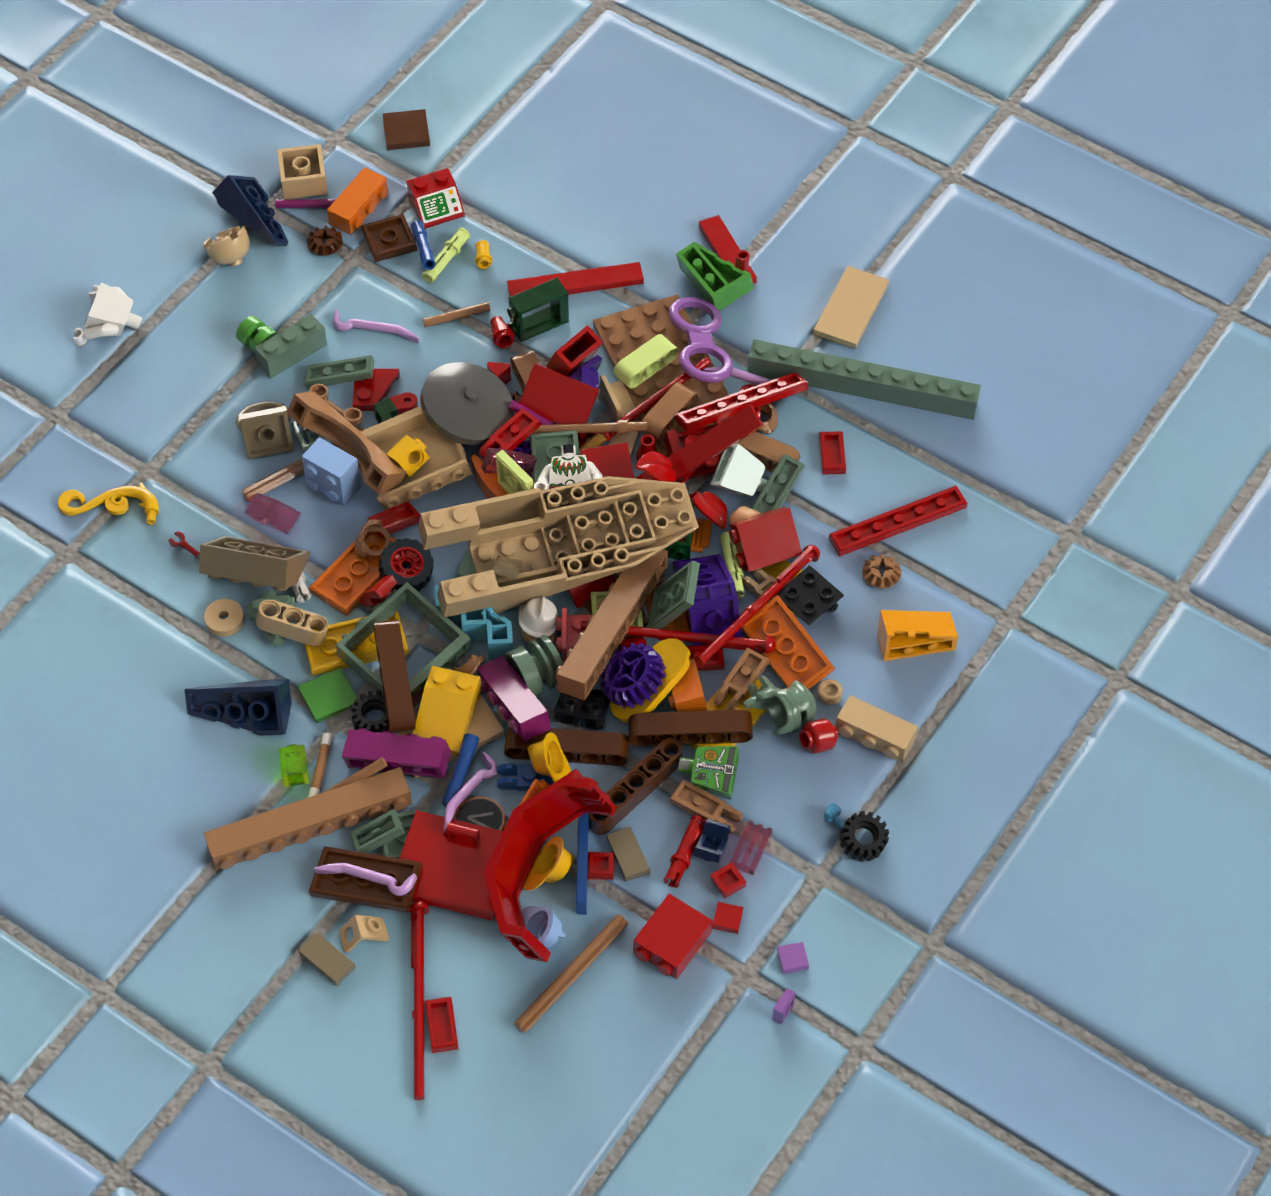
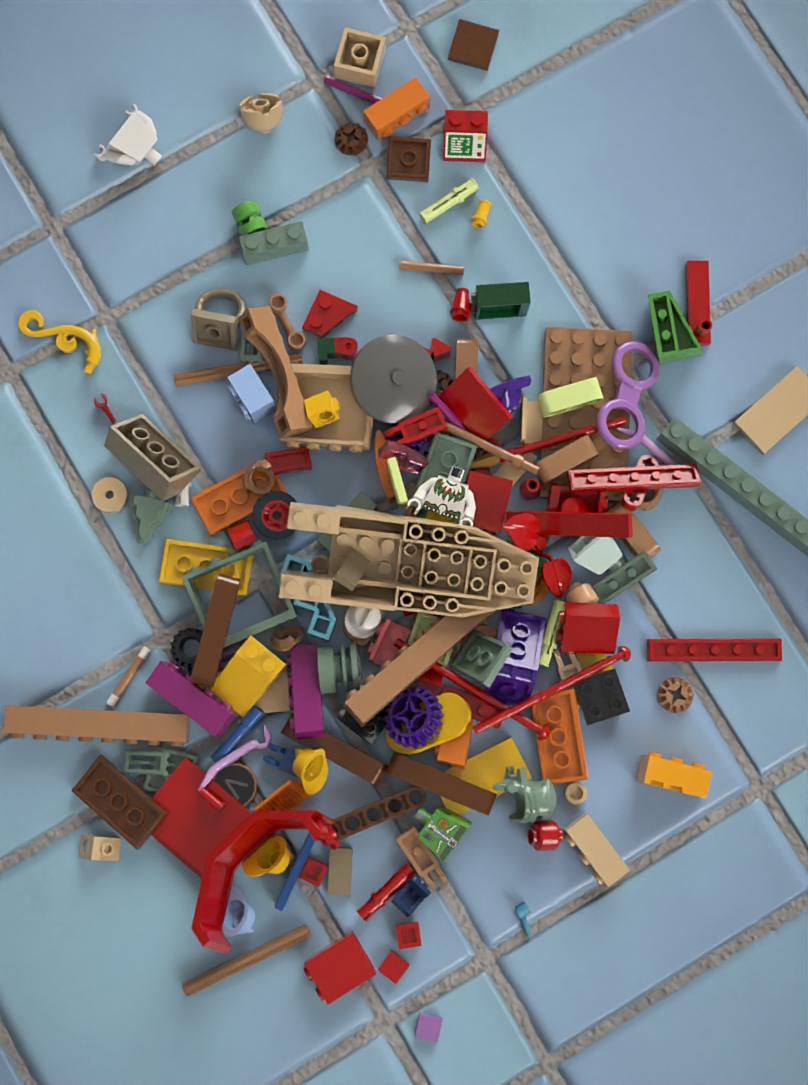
camera: 20 degrees right, 25 degrees up
dark blue wedge [184,679,292,736] -> none
dark blue wedge [212,175,288,246] -> none
clear pink slope [244,493,301,534] -> none
tan beam [256,599,328,646] -> none
clear neon green brick [279,744,309,787] -> none
bright green piece [298,667,358,723] -> none
dark tan tile [298,933,355,986] -> none
sand green tile [305,355,374,389] -> none
lavender piece [314,863,417,896] -> none
medium nougat bar [323,757,387,793] -> none
lavender piece [333,309,419,343] -> none
red bar [409,901,429,1100] -> none
blue piece [411,220,436,270] -> none
red tile [425,997,459,1053] -> none
red tile [507,262,644,297] -> none
red brick [546,325,603,376] -> none
medium nougat hinge [714,648,769,710] -> none
clear pink tile [730,820,773,875] -> none
medium lavender tile [772,988,796,1024] -> none
red tile [819,431,846,475] -> none
black tyre [839,811,889,862] -> none

